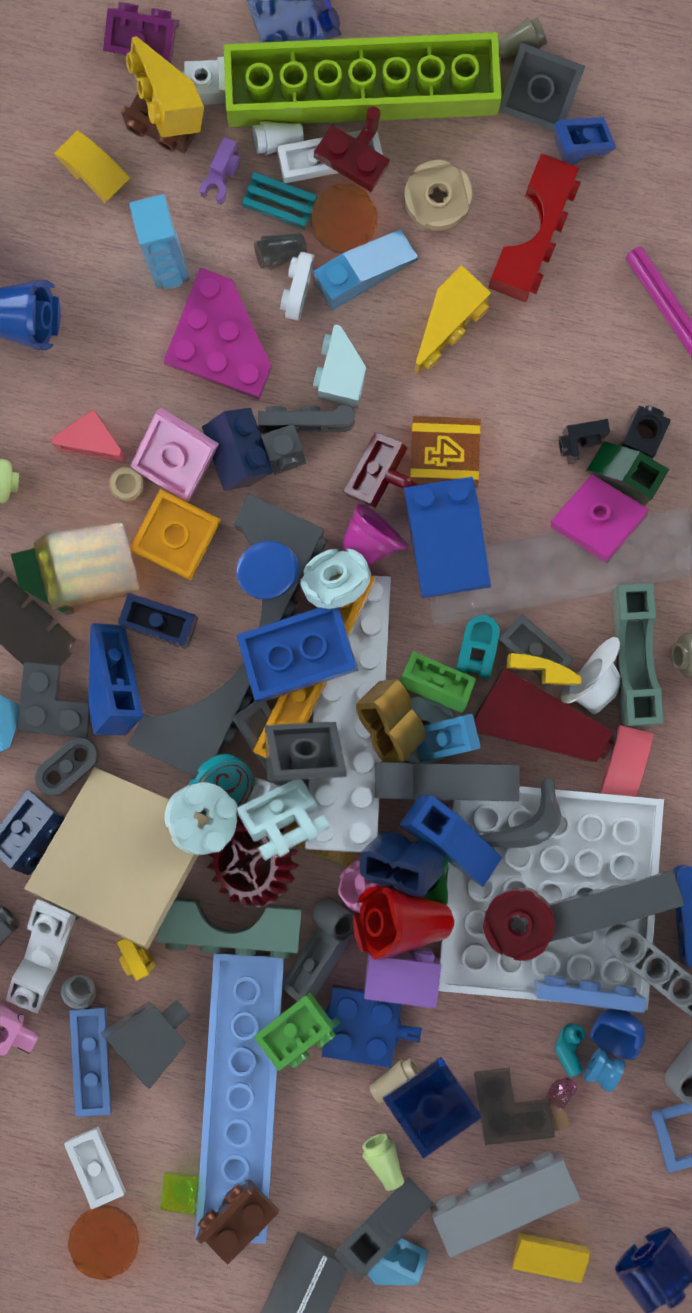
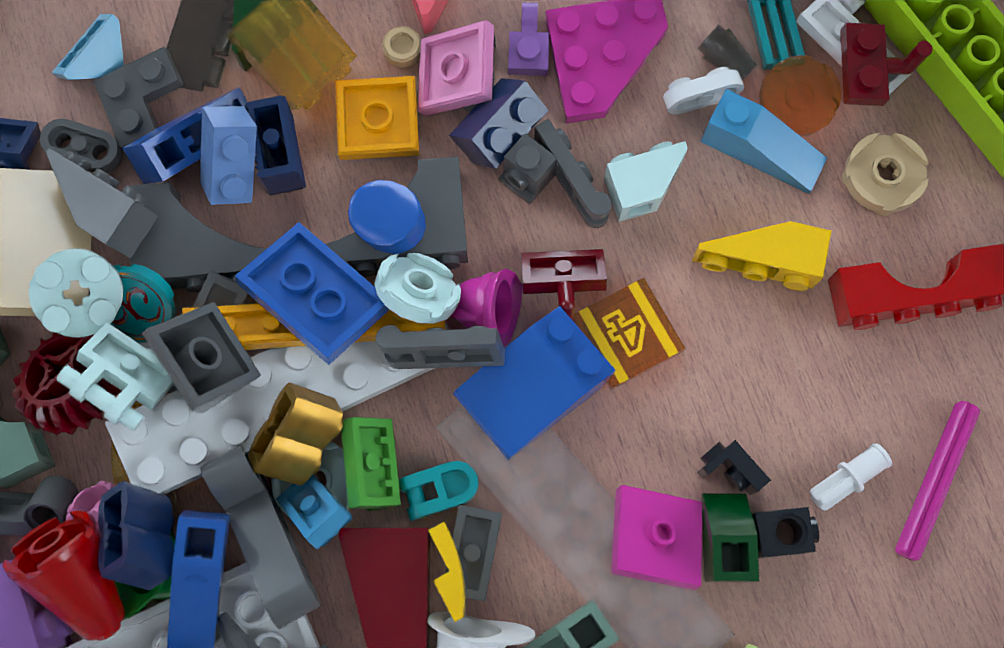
camera: 60 degrees right, 10 degrees down
none -> slope [46,148,159,258]
none -> medium blue brick [200,106,257,205]
none -> dark grey plate [376,325,505,369]
none -> medium lavender plate [508,2,549,76]
none -> white axle [810,443,892,511]

